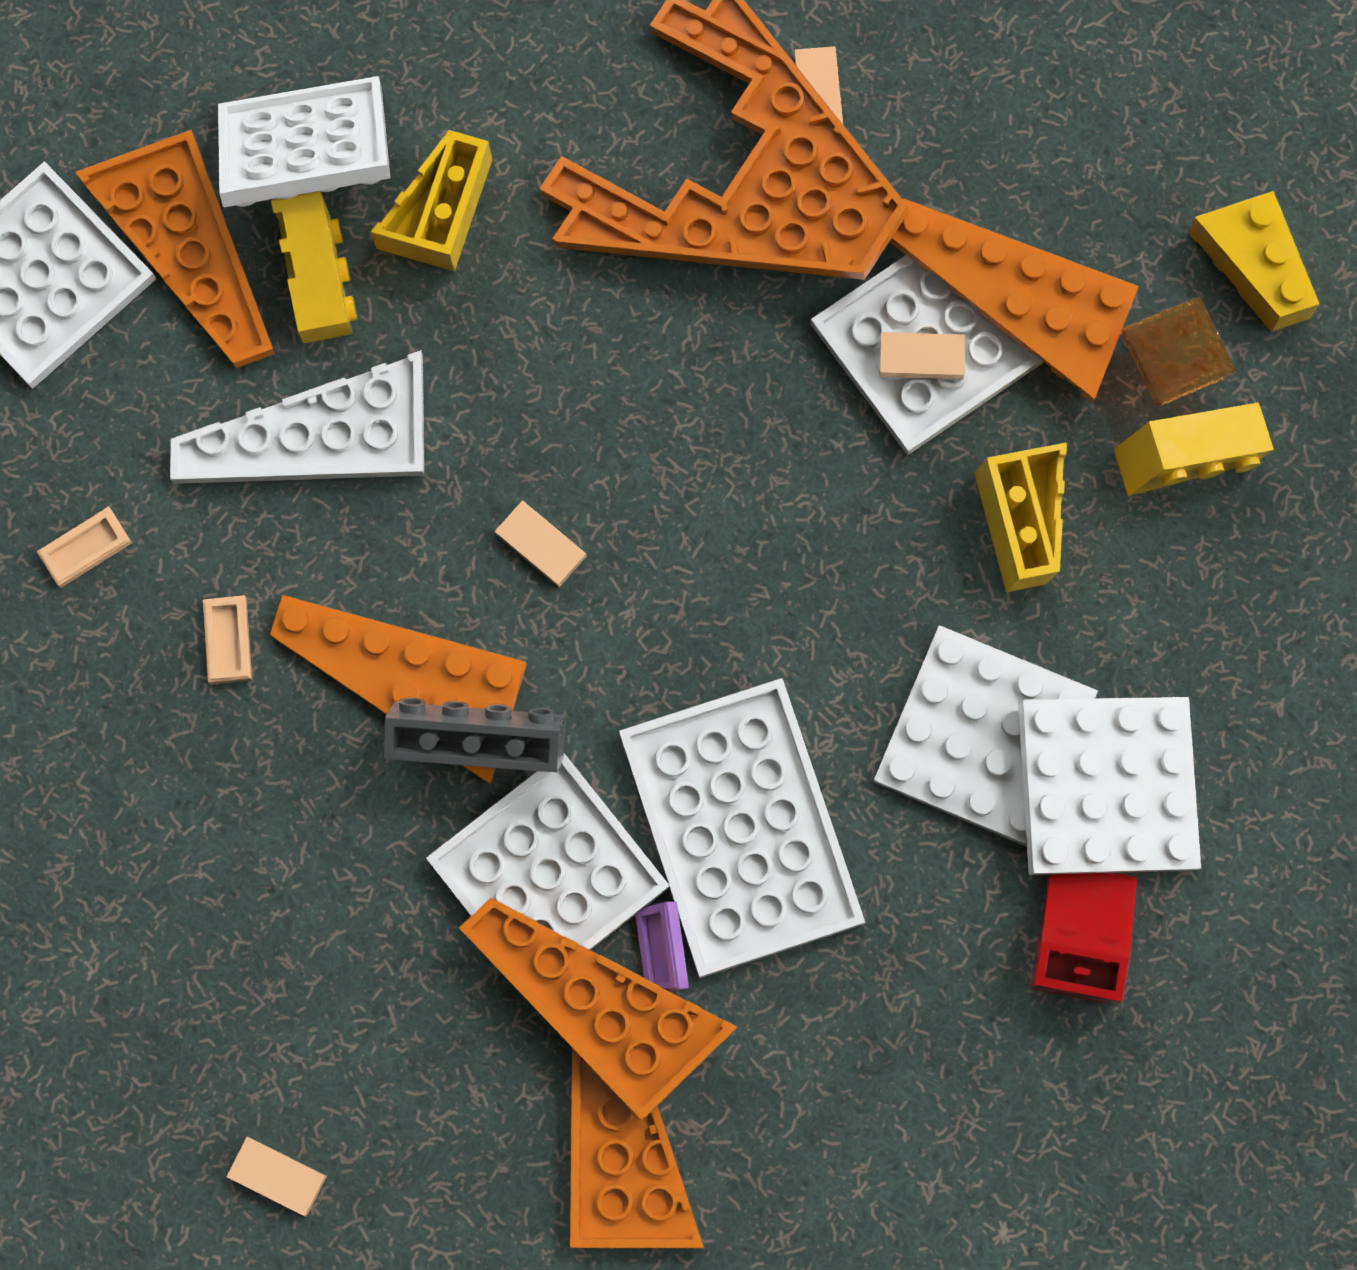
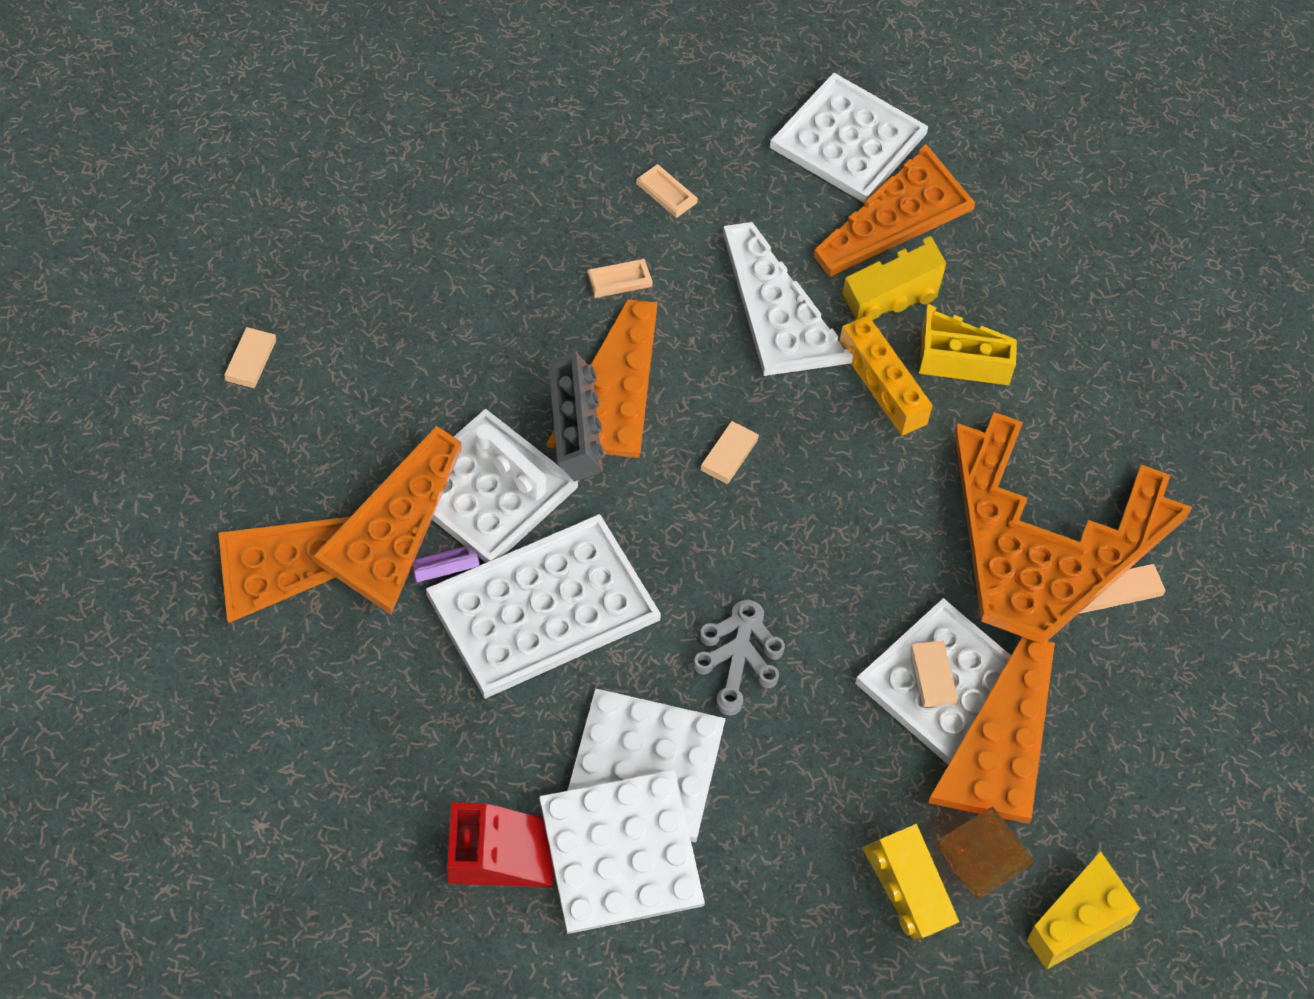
camera: 70 degrees right, 20 degrees down
white plate [218,76,390,207] -> none
yellow wedge [974,443,1067,592] -> none
none -> white plate [476,424,546,501]
none -> light grey plant [694,600,785,715]
none -> light orange brick [839,315,933,436]

